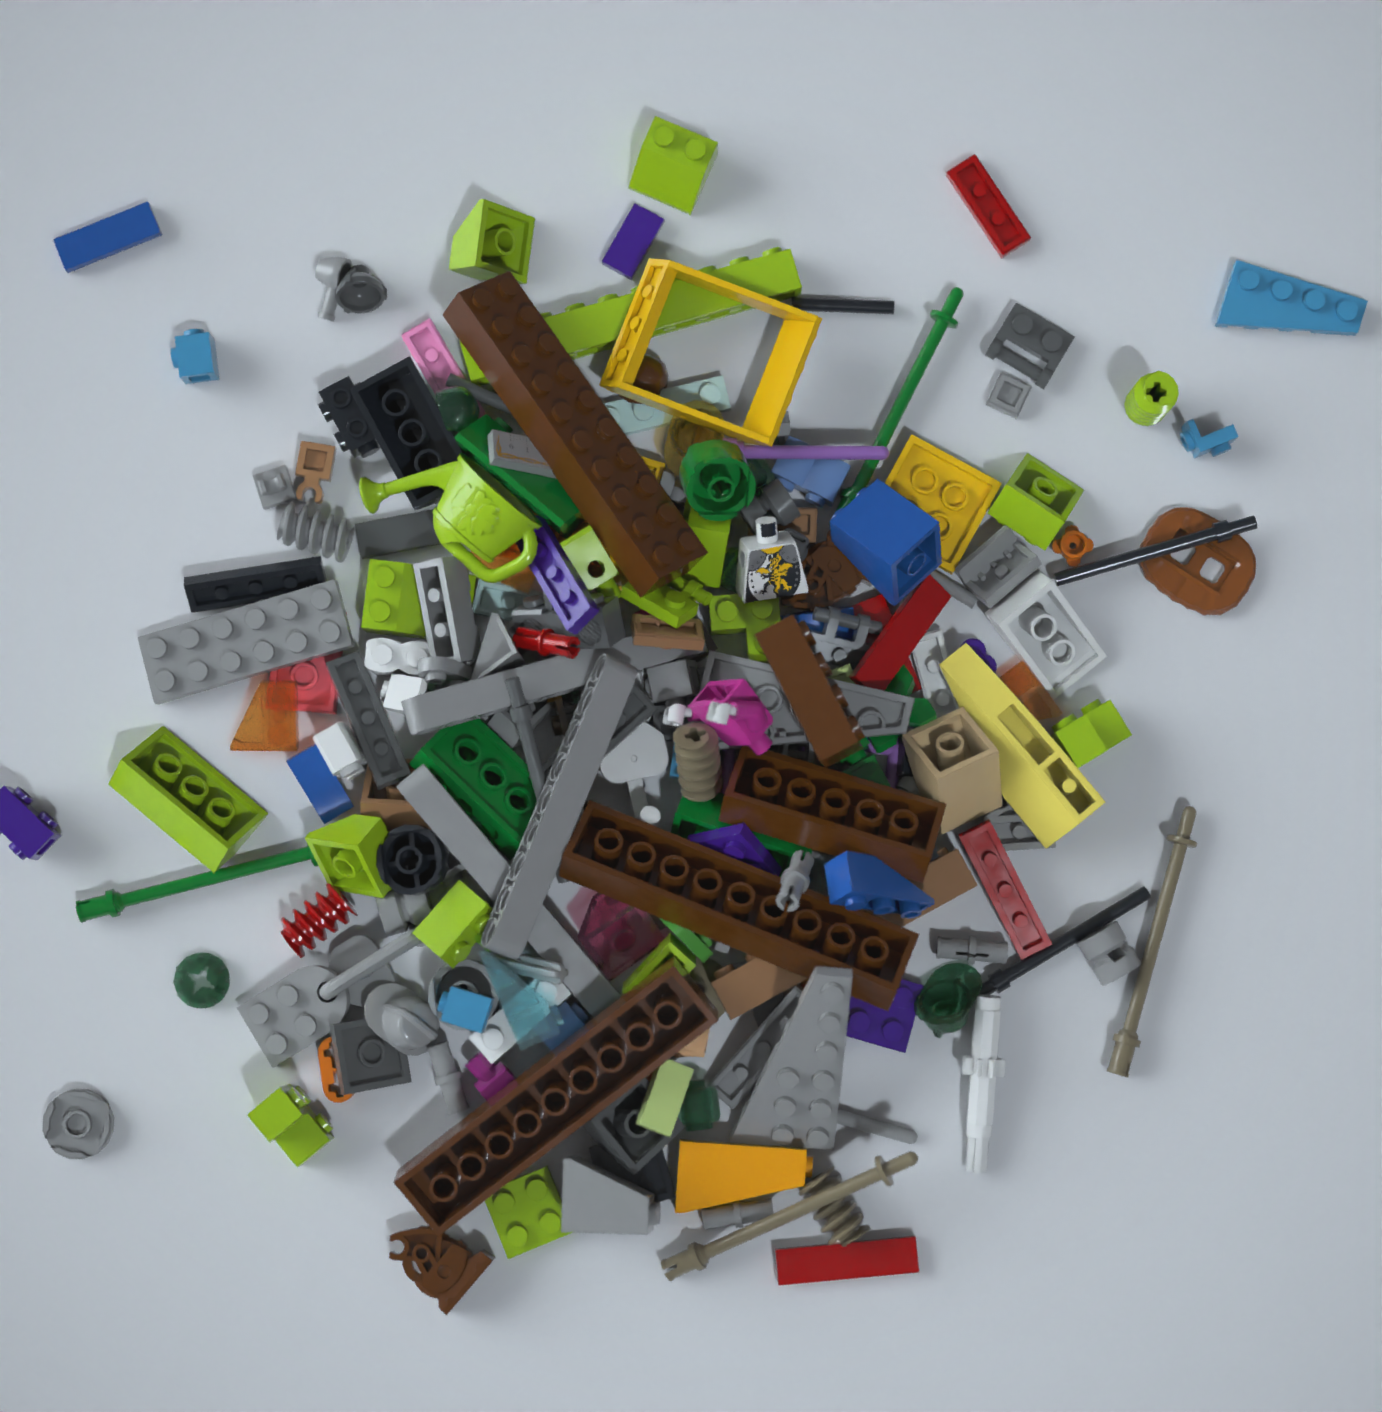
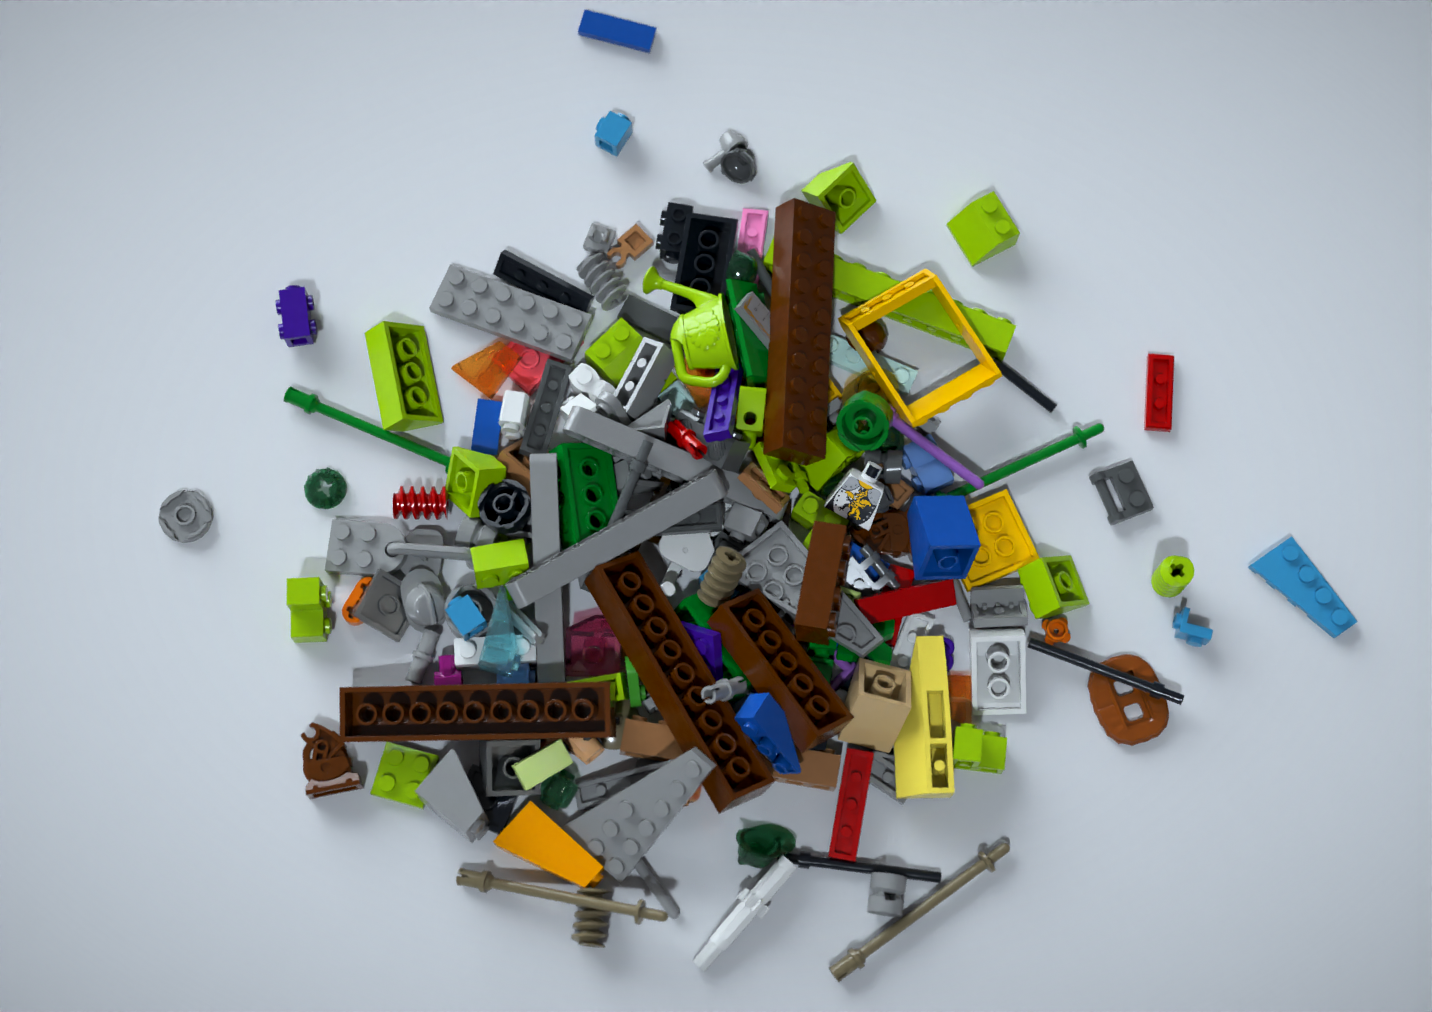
camera: 35 degrees right, 10 degrees down
dark purple tile [602,203,665,280] -> none
dark pink torso [663,679,773,755] -> none
light grey pin [701,1198,774,1230] -> none
red tile [775,1236,919,1286] -> none
dark purple plate [846,979,924,1053] -> none
light grey pin [936,936,1008,964] -> none
light grey tile [986,372,1032,419] -> none

